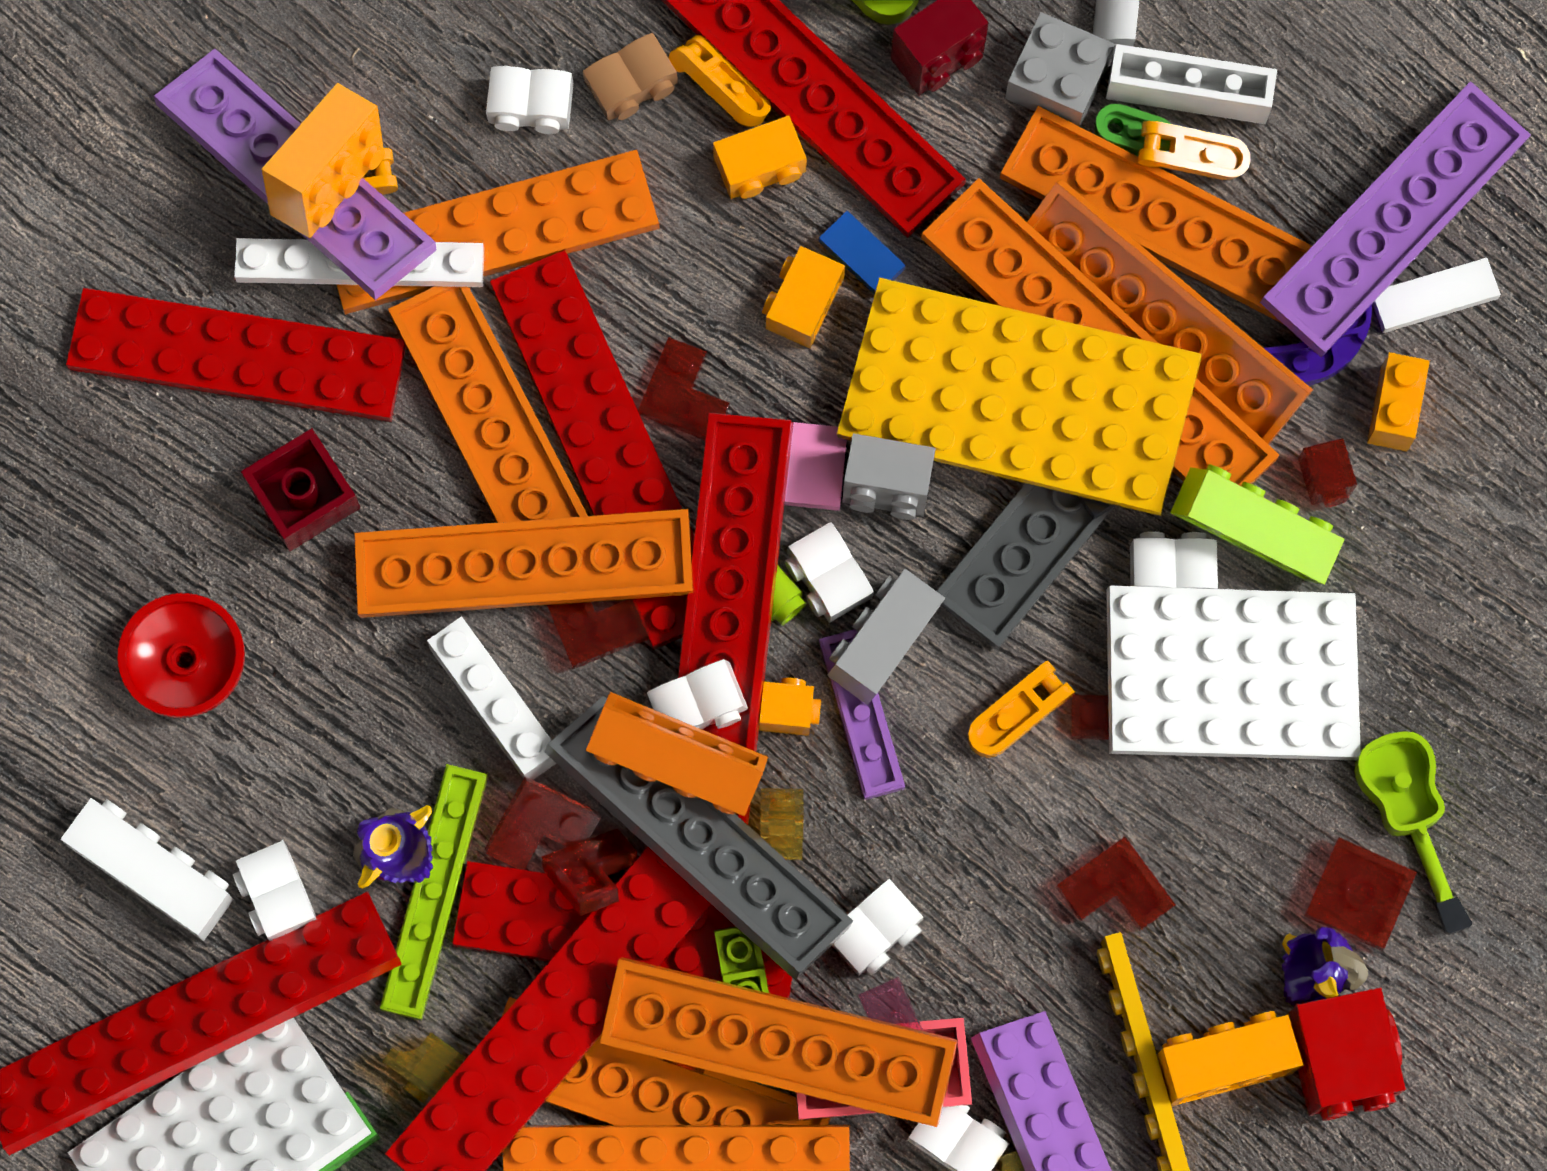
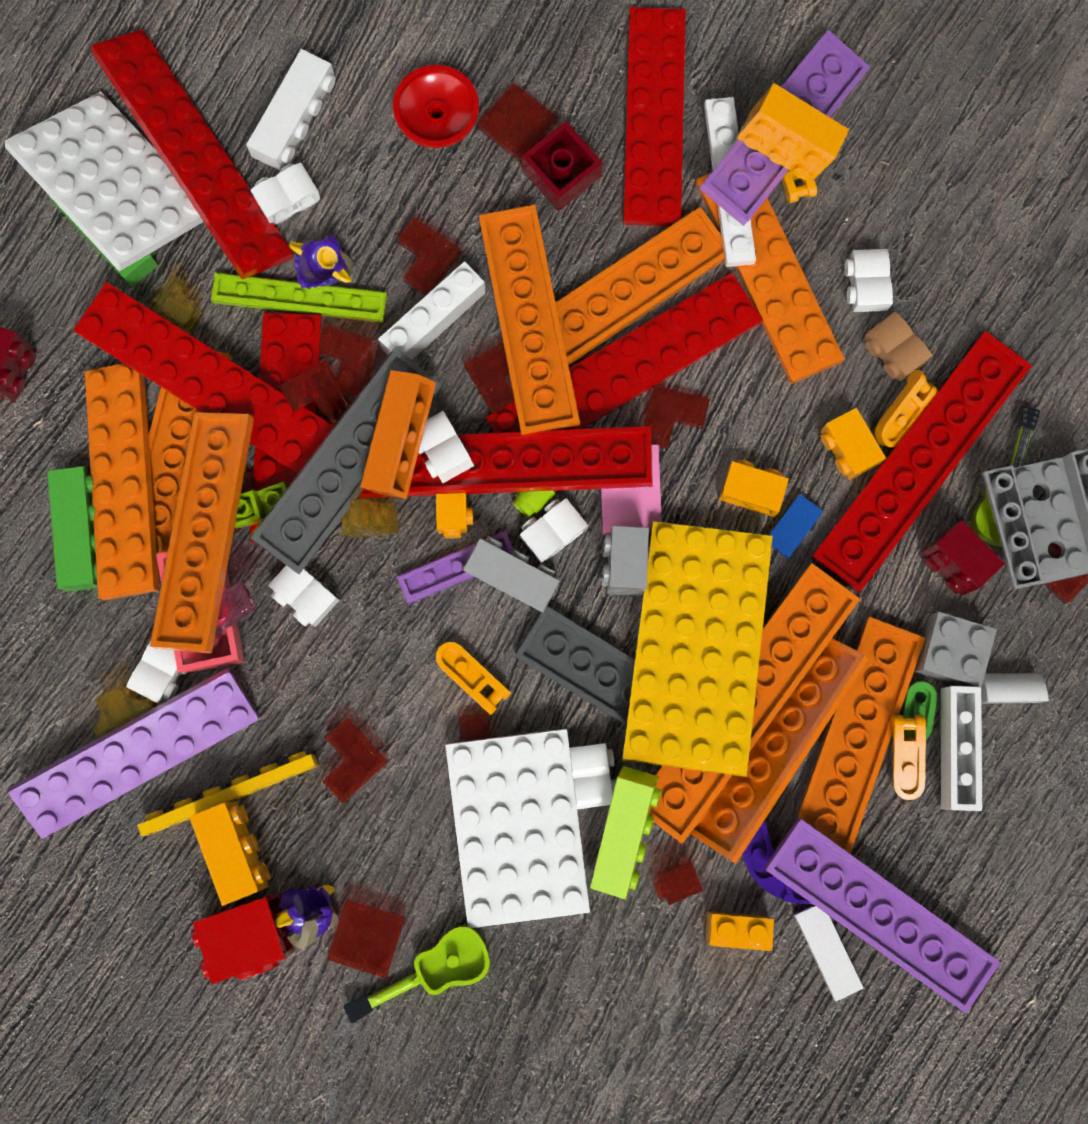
camera: 80 degrees right, 5 degrees up
none -> clear red plate [397,217,461,296]
none -> clear red plate [478,83,557,163]

